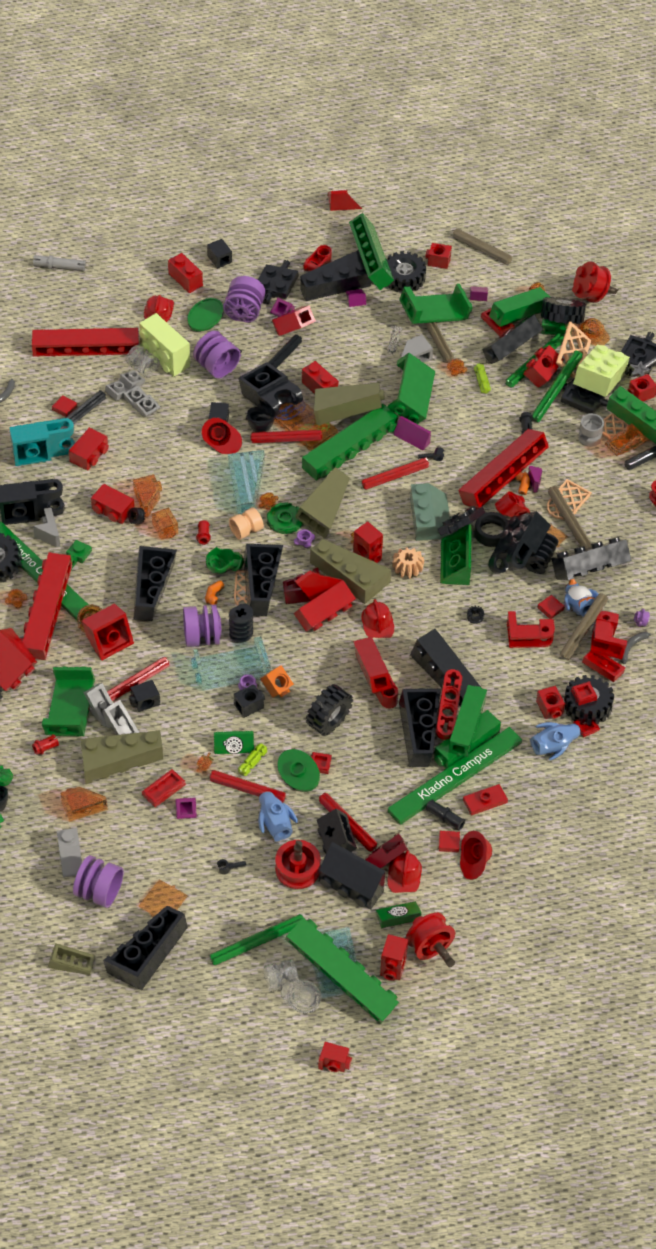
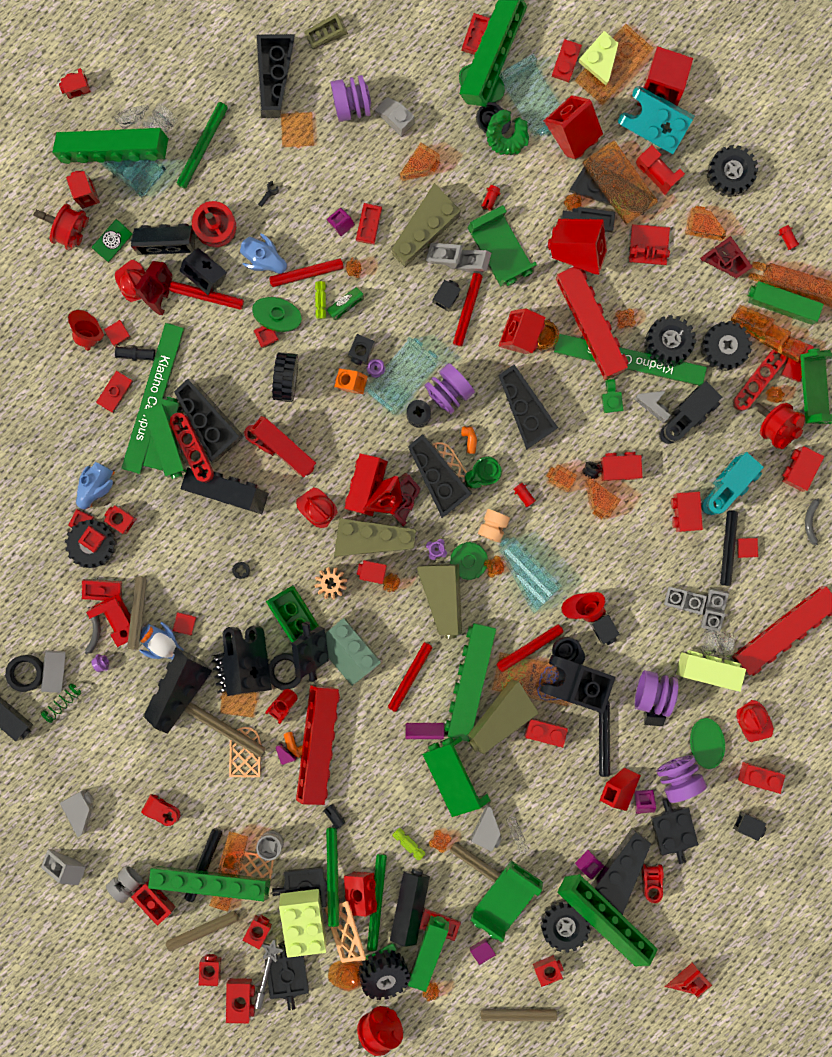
camera: 140 degrees right, 35 degrees up
black hand [418,447,445,461] -> none
red piece [507,611,555,648] -> none

